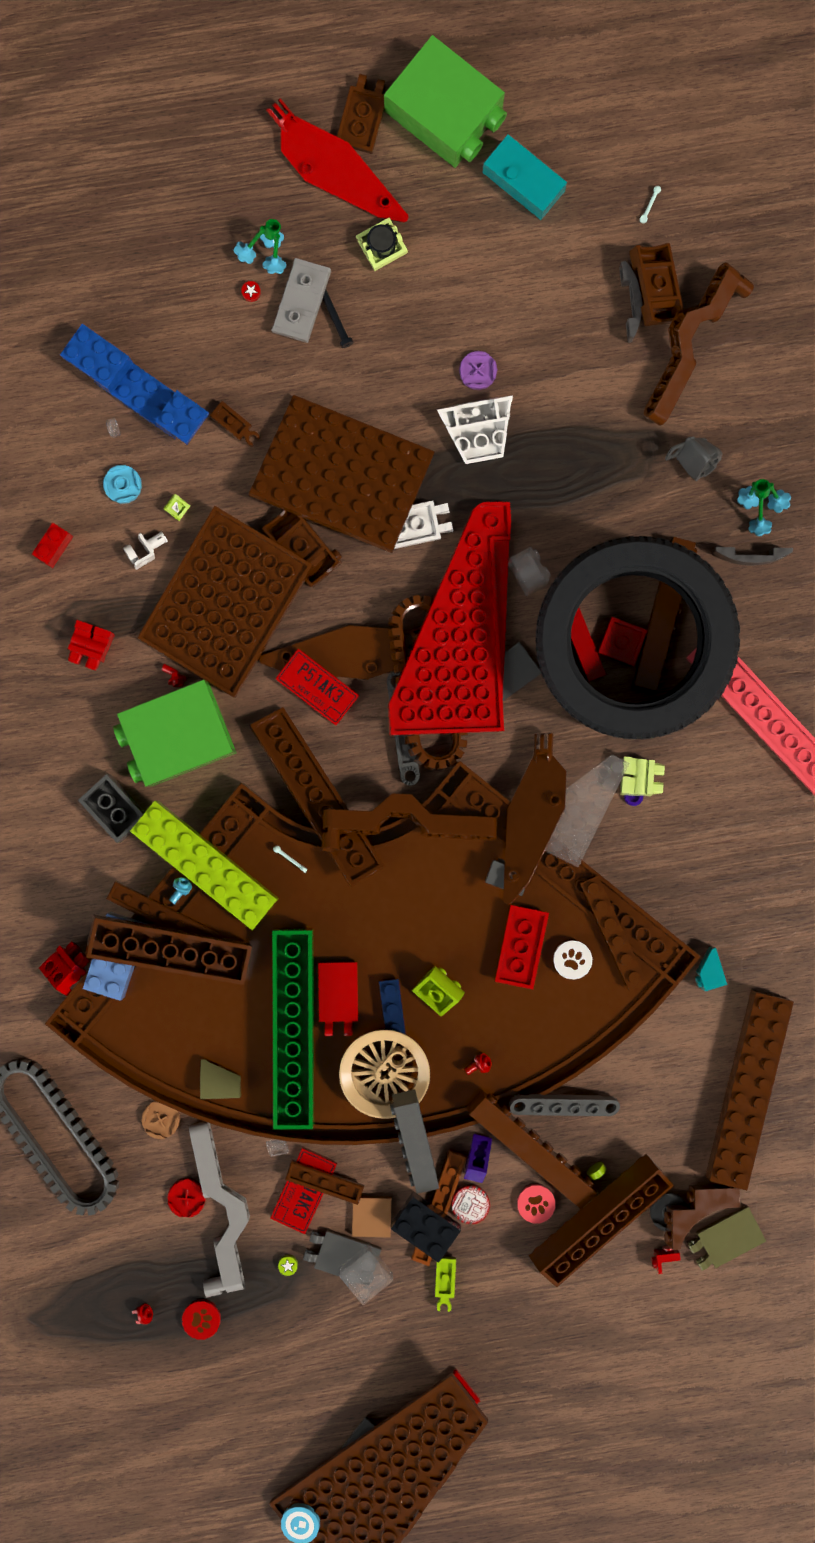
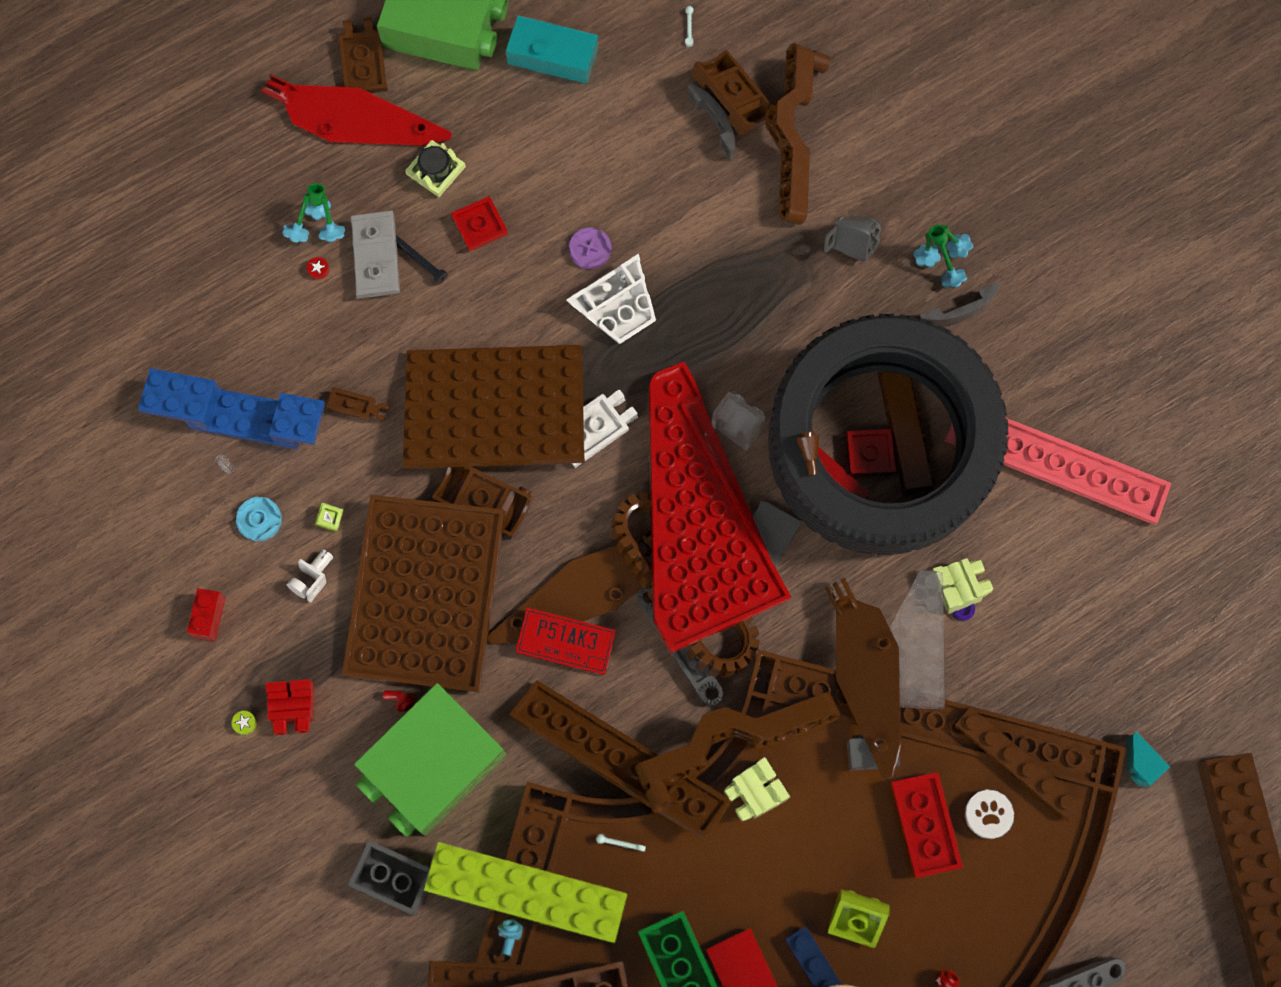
camera: 25 degrees left, 15 degrees down
none -> lime tile [232,711,257,735]
none -> red plate [451,196,508,252]
none -> yellowish green hips [723,757,790,821]
none -> reddish brown cone [796,431,819,476]

